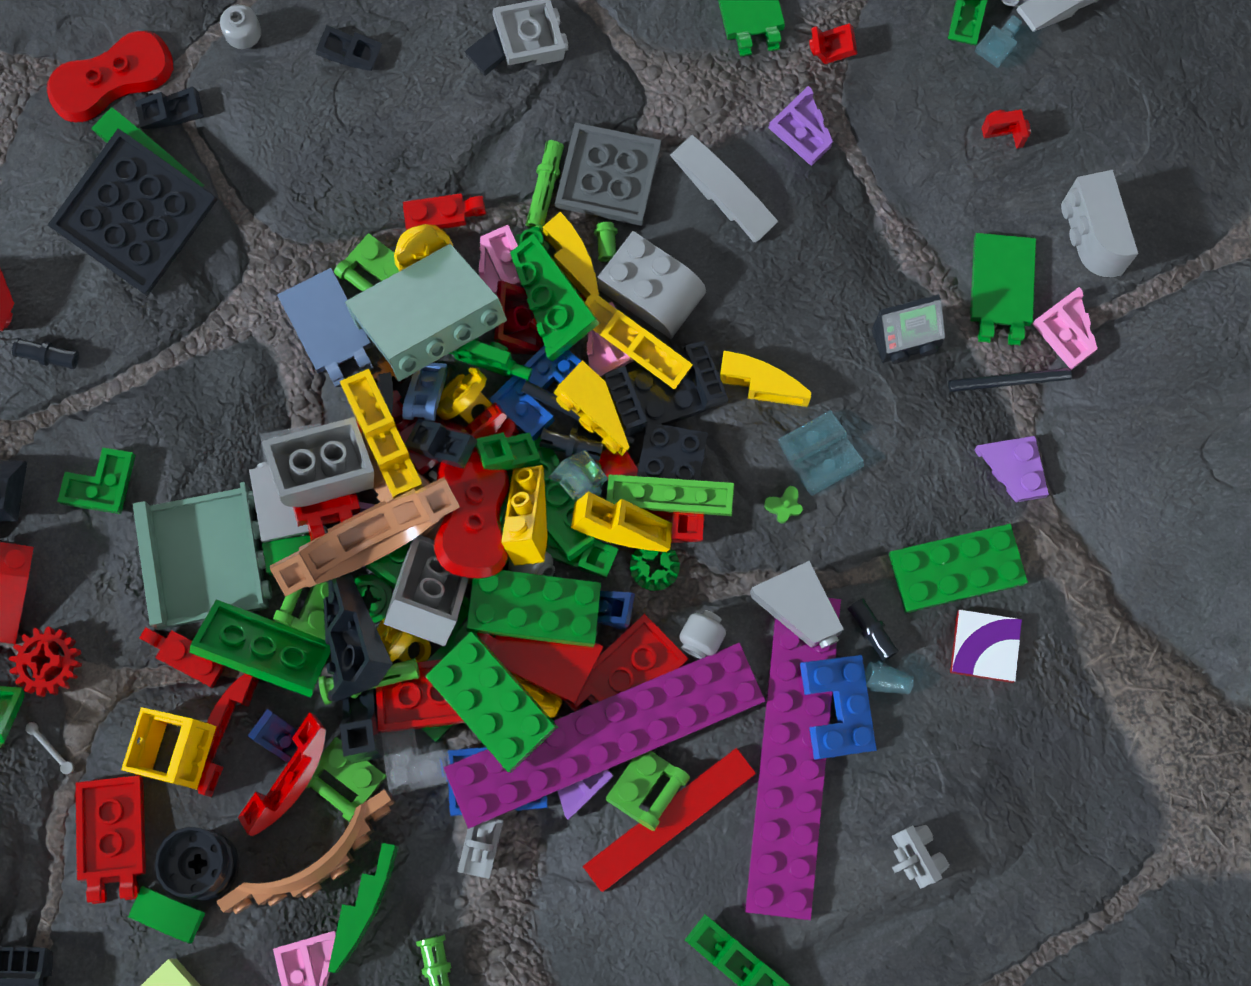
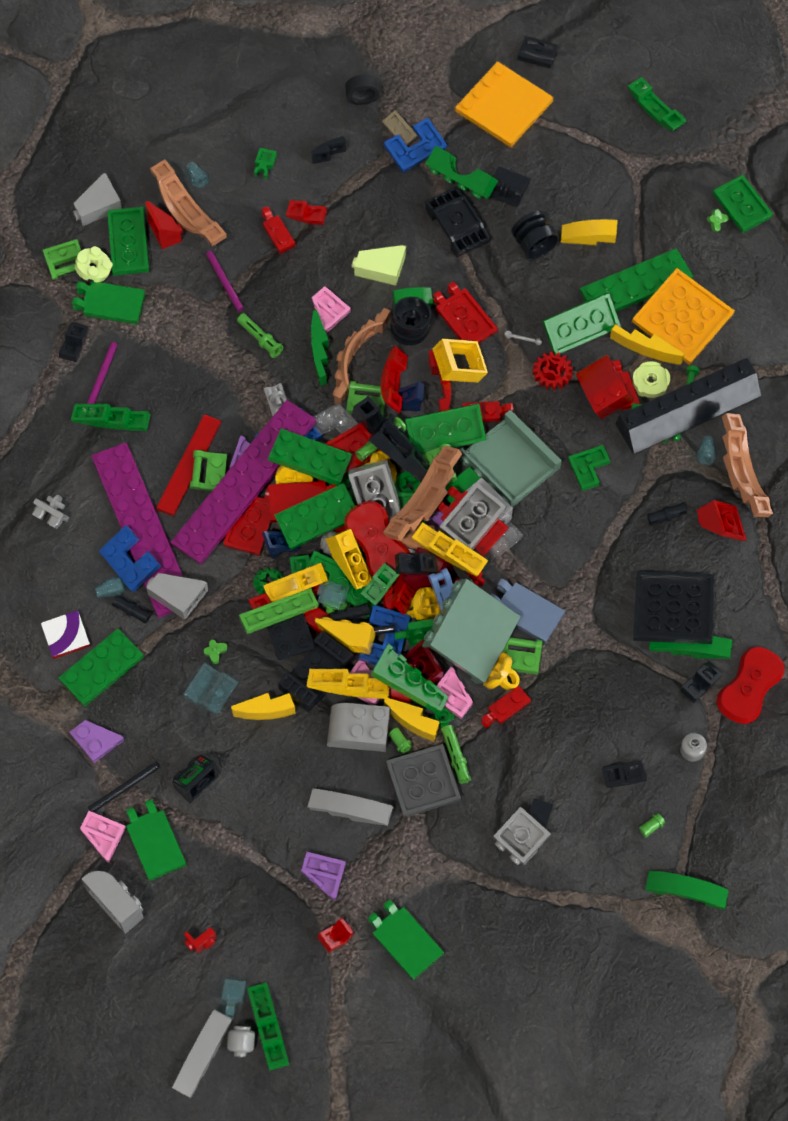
camera: 150 degrees right, 10 degrees down
light grey head [679,610,726,659] -> none

